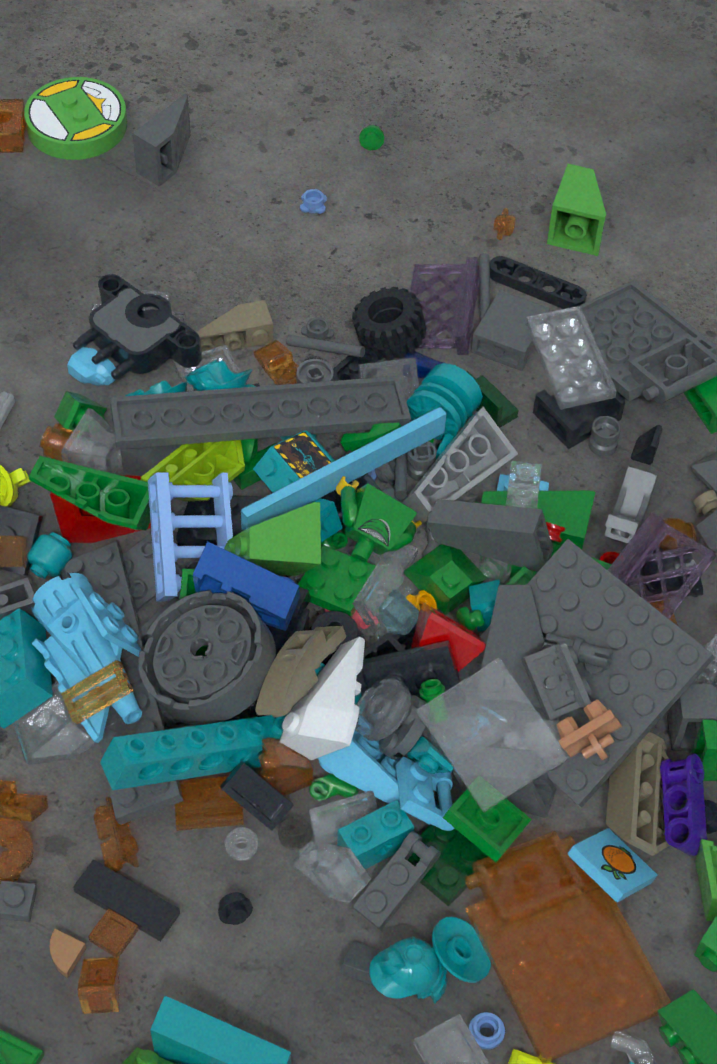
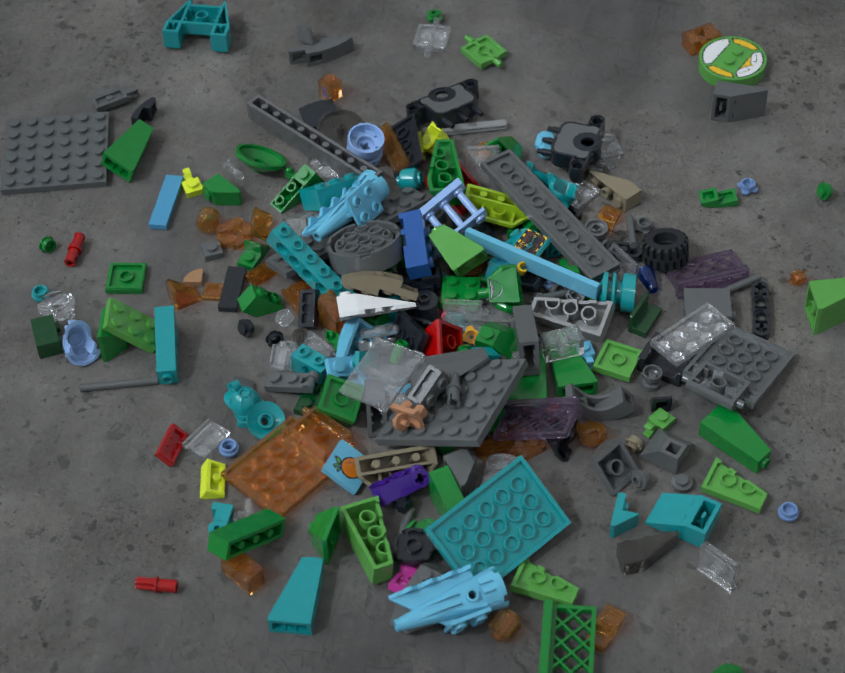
camera: 70 degrees right, 5 degrees down
clear orange tile [61,660,134,724] -> none
red bush [546,522,565,543] -> none
none -> green slope [237,240,270,272]
none -> green slope [237,284,284,318]
none -> black plate [265,330,284,348]
none -> bright green plate [592,339,642,383]
none -> bright green plate [643,408,676,438]
none -> green slope [698,187,739,208]

